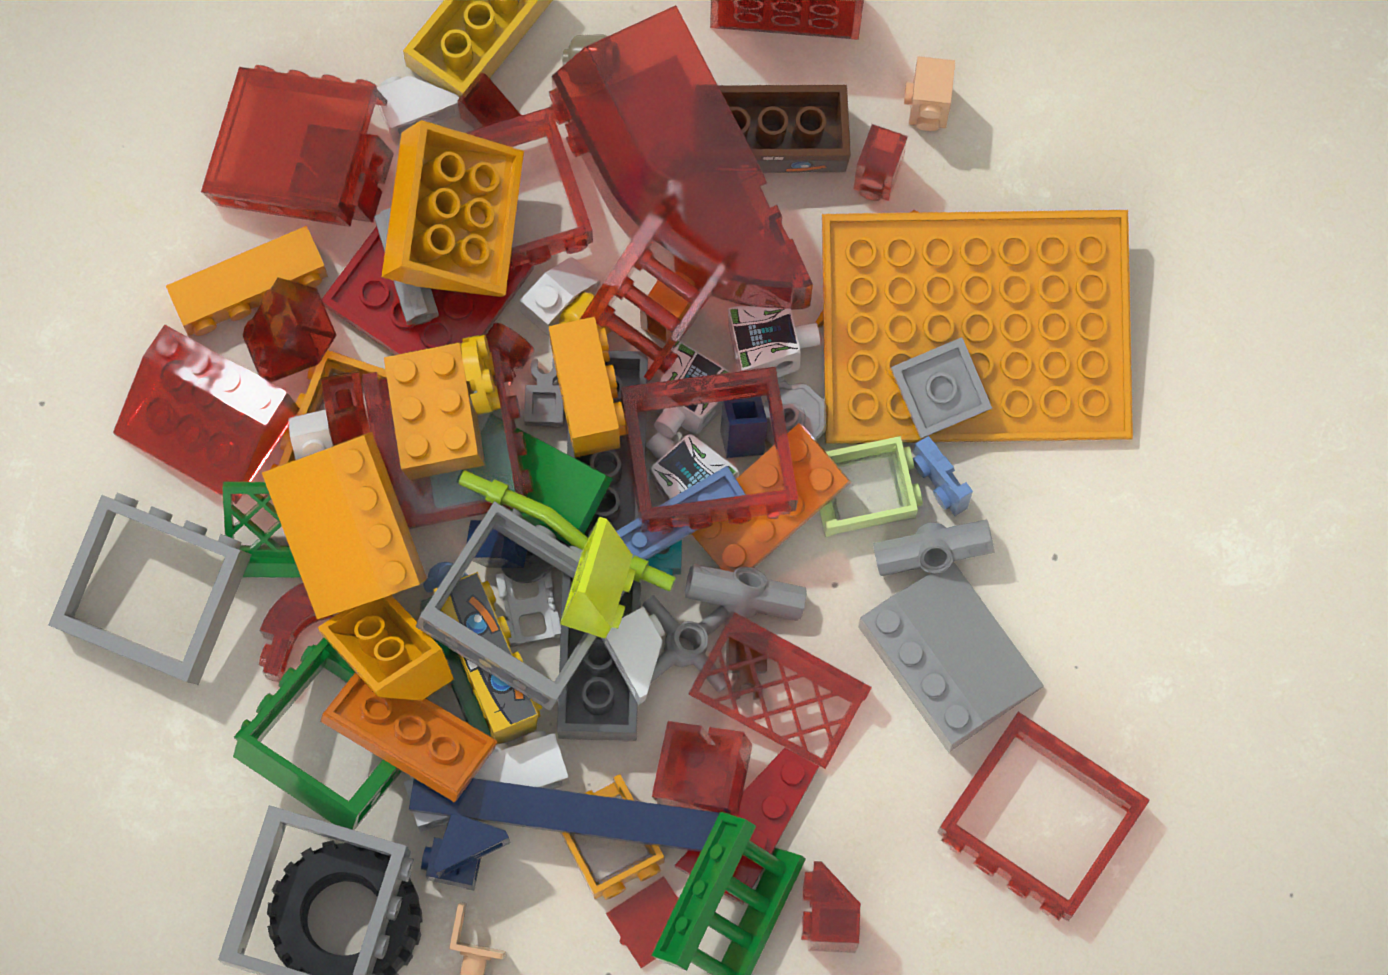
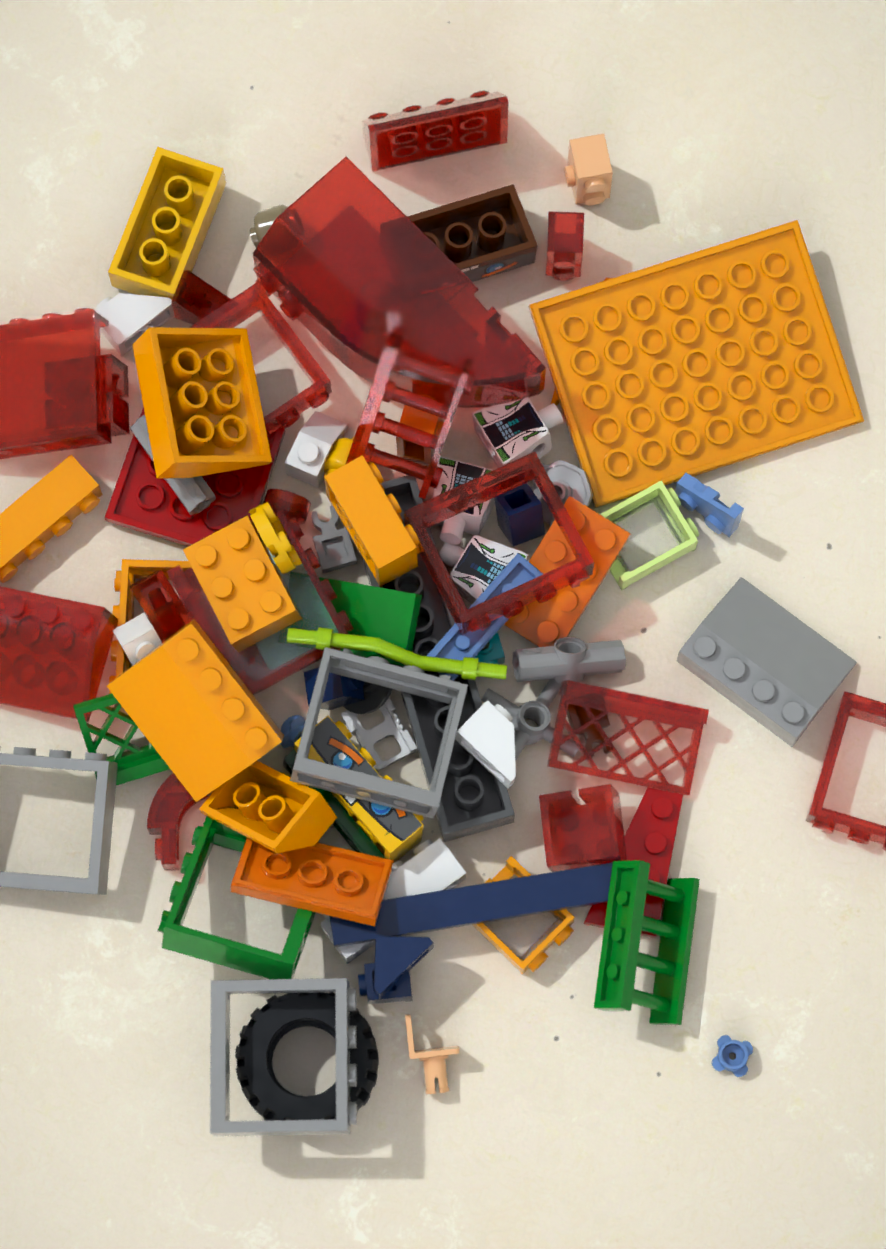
camera: 15 degrees left, 0 degrees up
clear red slope [242,277,337,384] -> none
neon yellow slope [560,517,636,639] -> none
clear red piece [606,876,678,969] -> none
clear red slope [801,861,861,953] -> none
light grey piece [873,519,995,576] -> none
light grey plate [890,337,992,439] -> none

